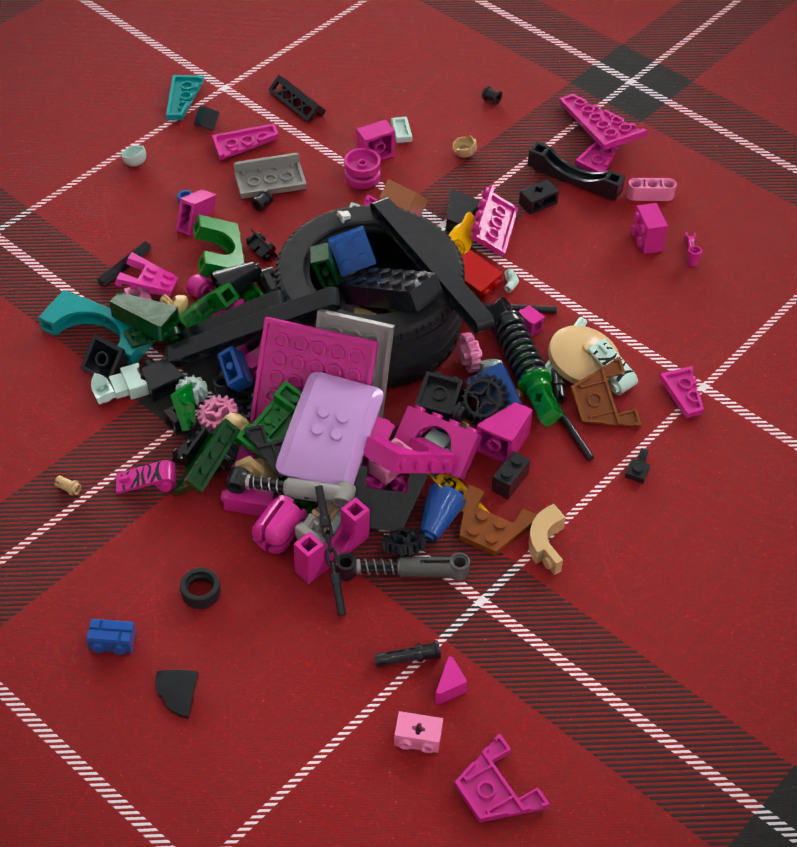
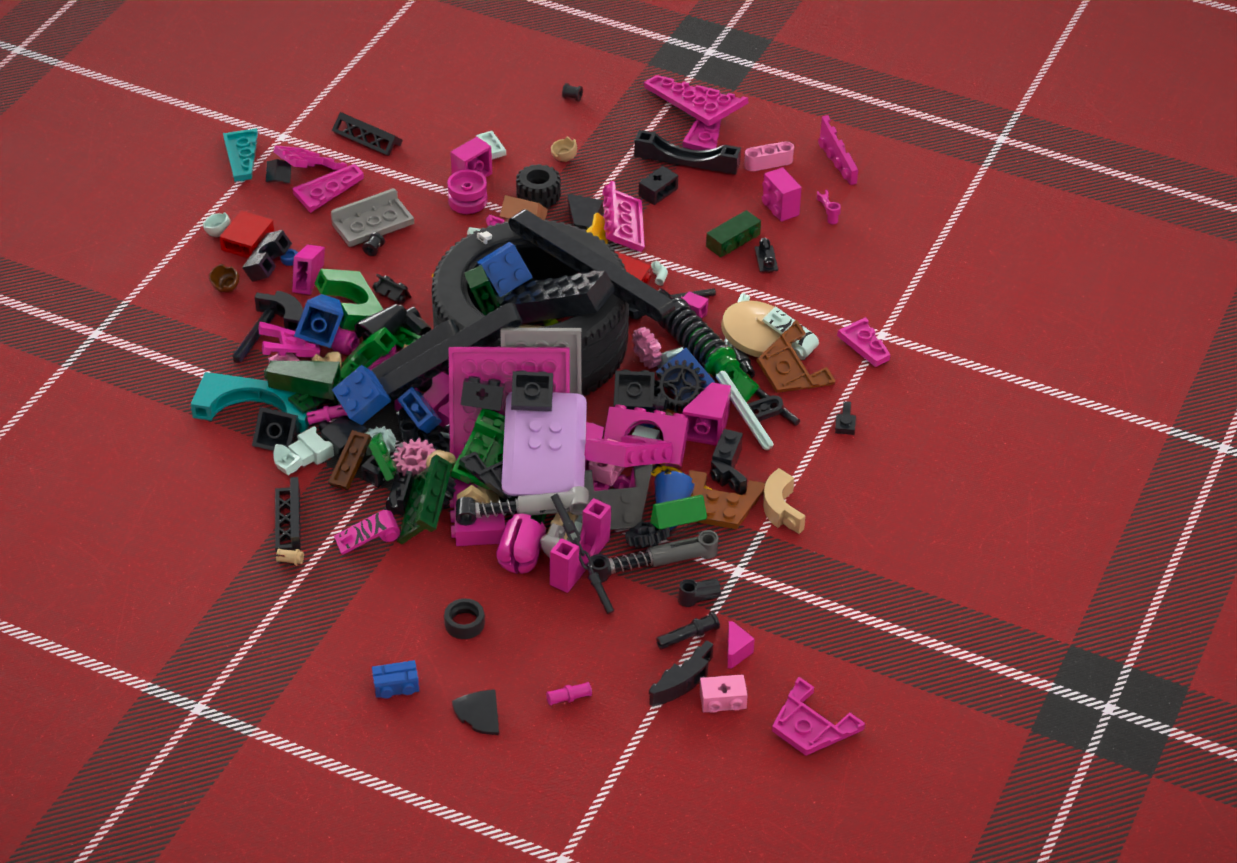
camera: 15 degrees left, 5 degrees down
none -> reddish brown hair [209,264,239,292]
none -> red brick [219,211,274,258]
none -> black arch [242,229,292,282]
none -> black arch [254,290,303,331]
none -> dark pink wing [273,146,347,170]
none -> black fence [275,477,301,553]
none -> blue slope [294,294,344,348]
none -> dark pink pin [307,404,347,425]
none -> reddish brown plate [328,430,372,490]
none -> blue brick [332,365,391,425]
none -> black brick [460,376,505,411]
none -> black plate [511,370,553,412]
none -> black tyre [516,164,561,208]
none -> dark pink pin [546,682,592,705]
none -> black slope [649,640,713,707]
none -> green slope [650,495,707,529]
none -> black piece [678,579,721,607]
none -> dark green brick [706,210,761,258]
none -> black slope [710,459,747,495]
none -> light aqua axle [716,371,774,450]
none -> black plate [748,395,784,421]
none -> black hinge [755,238,778,272]
none -> dark pink wing [818,115,858,185]

